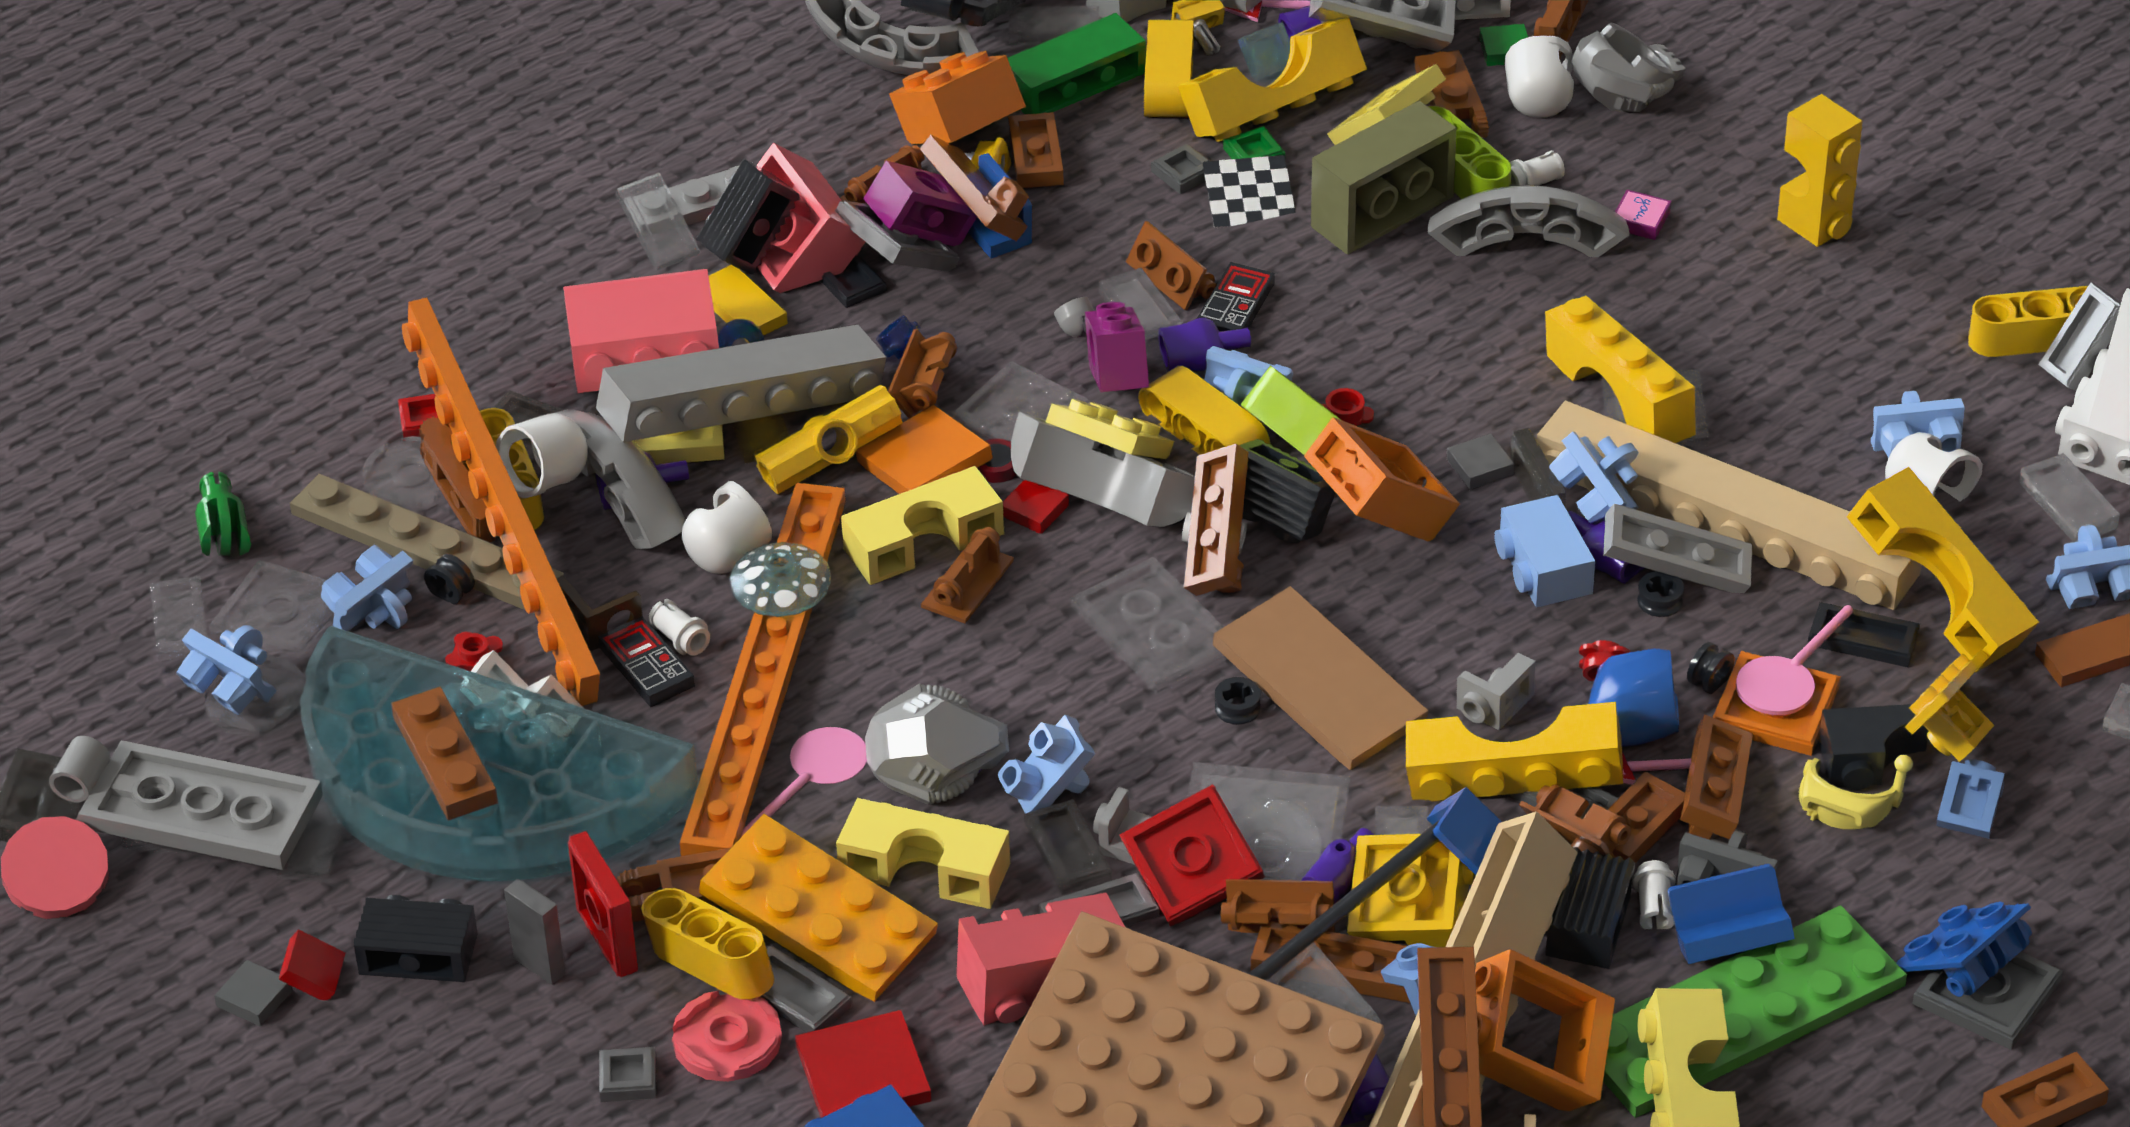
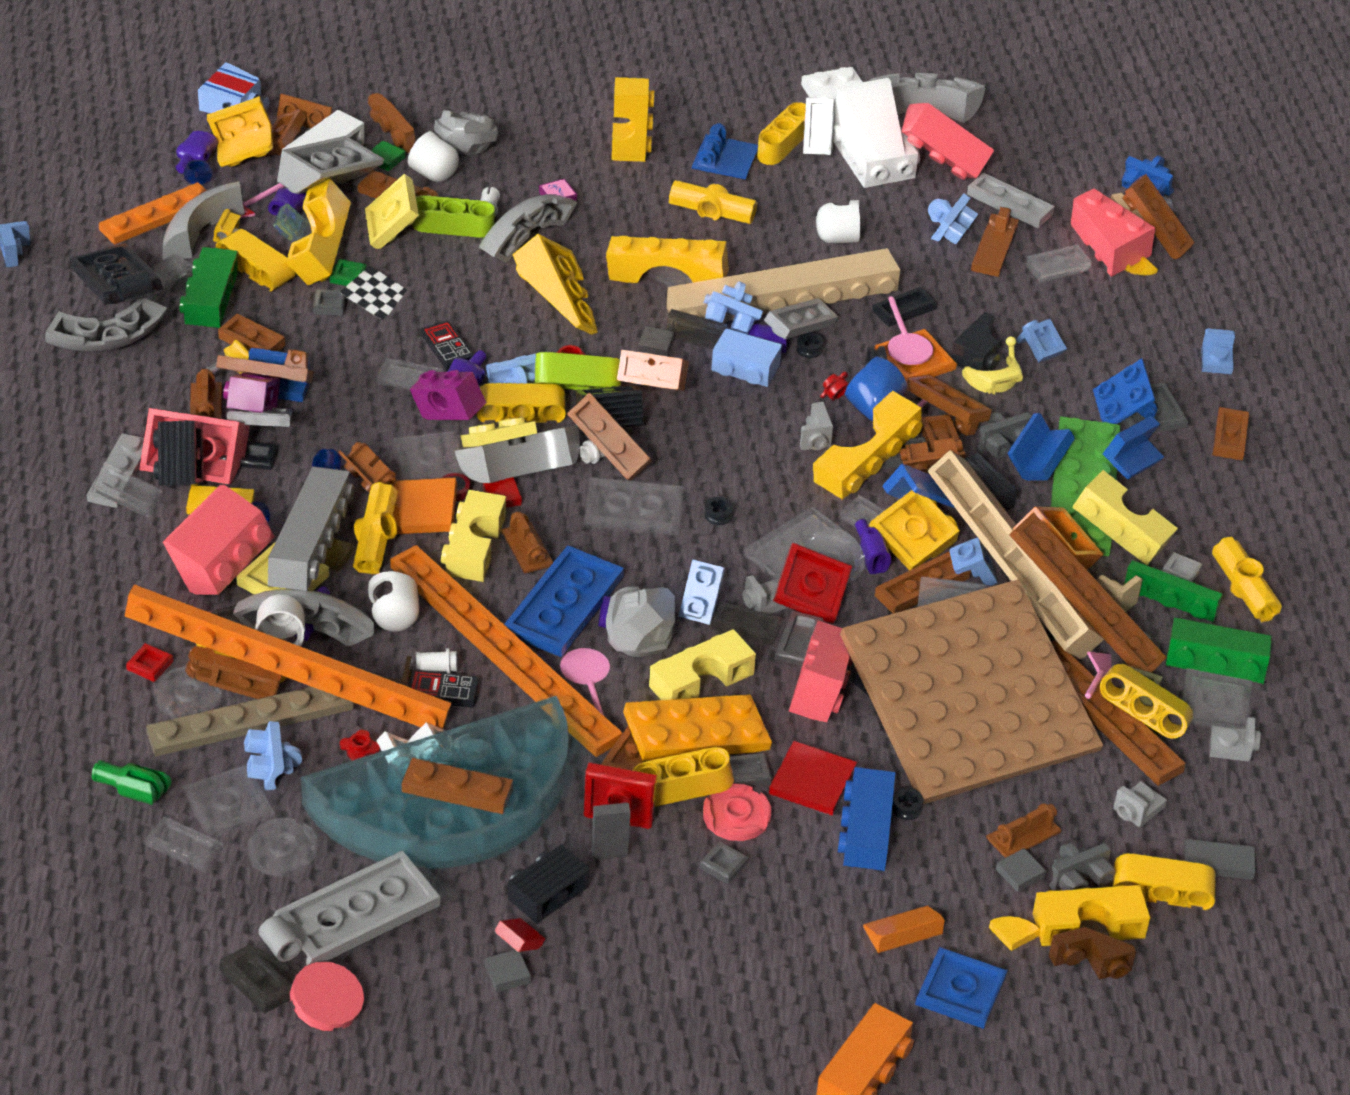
camera: 55 degrees left, 0 degrees up
light blue hips [176,625,277,715] -> none
black bush [424,554,475,605] -> none
clear light blue dish [730,542,831,617] -> none
orange brick [889,51,1026,144] -> none
light grey hinge [1054,297,1094,337] -> none
dark orange hinge [1126,221,1217,310] -> none
medium nougat tile [1213,586,1428,770] -> none
dark orange hinge [1221,879,1335,933] -> none
black axle [1248,820,1440,980] -> none
olive brick [1311,100,1457,255] -> none
white pin [1633,860,1676,929] -> none
yellow arch [1846,467,2039,673] -> none
light blue hips [1871,391,1965,458] -> none
yellow bracket [1905,650,1994,762] -> none
clear plate [2020,453,2120,542] -> none
none -> blue plate [504,545,624,657]
none -> yellow wedge [512,234,598,334]
none -> yellow piece [669,180,758,224]
none -> blue hinge [691,123,758,180]
none -> blue panel [1103,415,1164,479]

